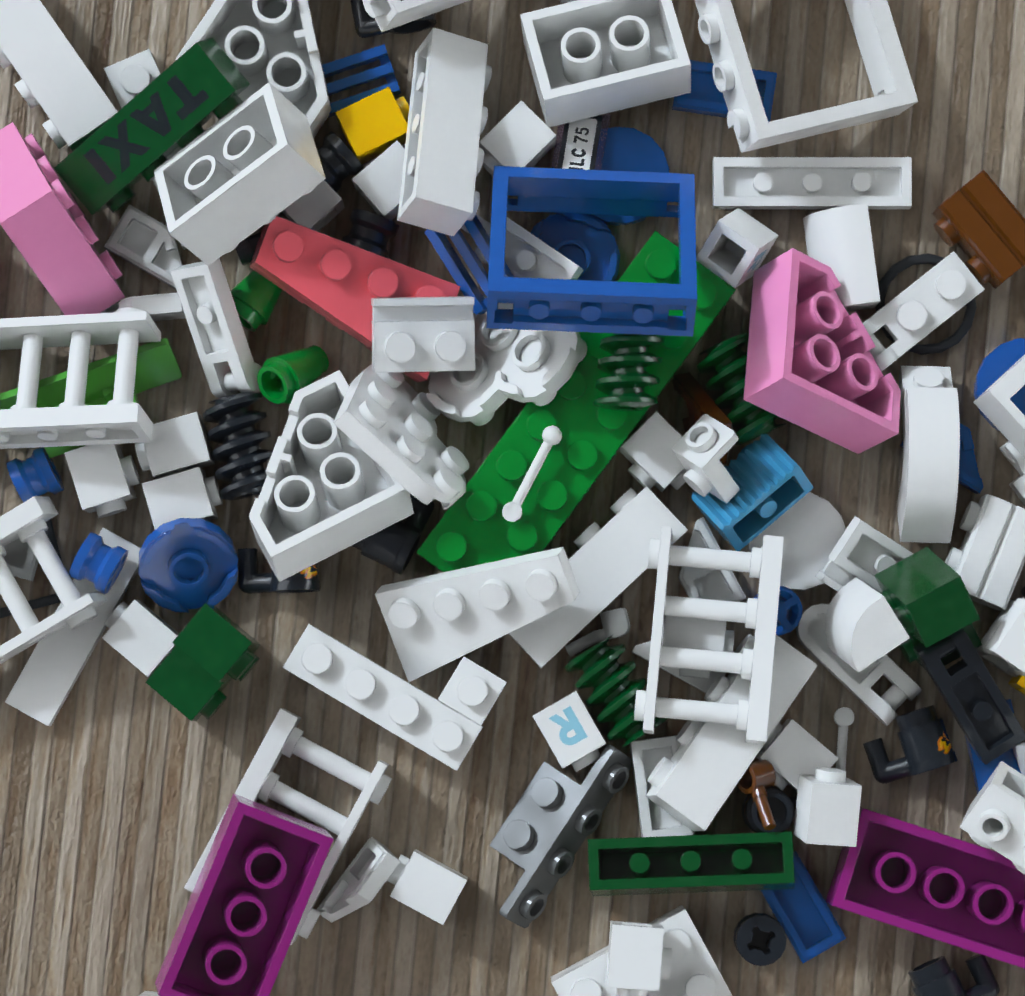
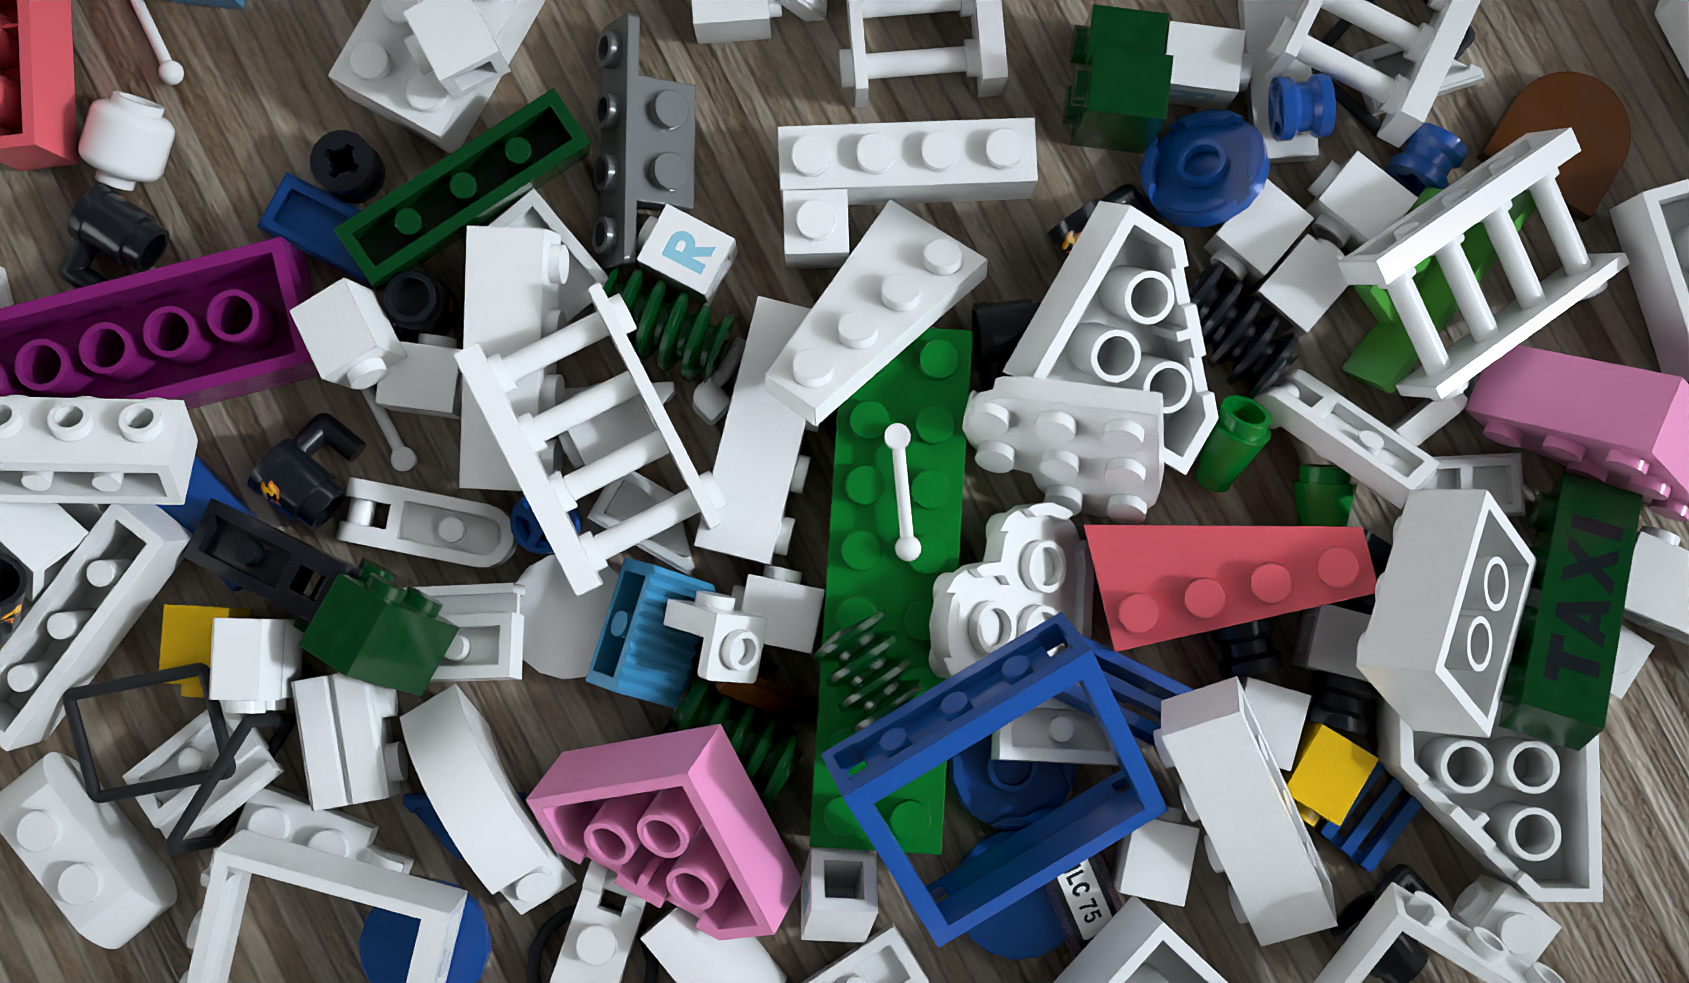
camera: 145 degrees right, 0 degrees up
white plate [371,296,475,373] -> none
reddish brown hand [737,760,776,830] -> none
white brick [825,578,910,672] -> none

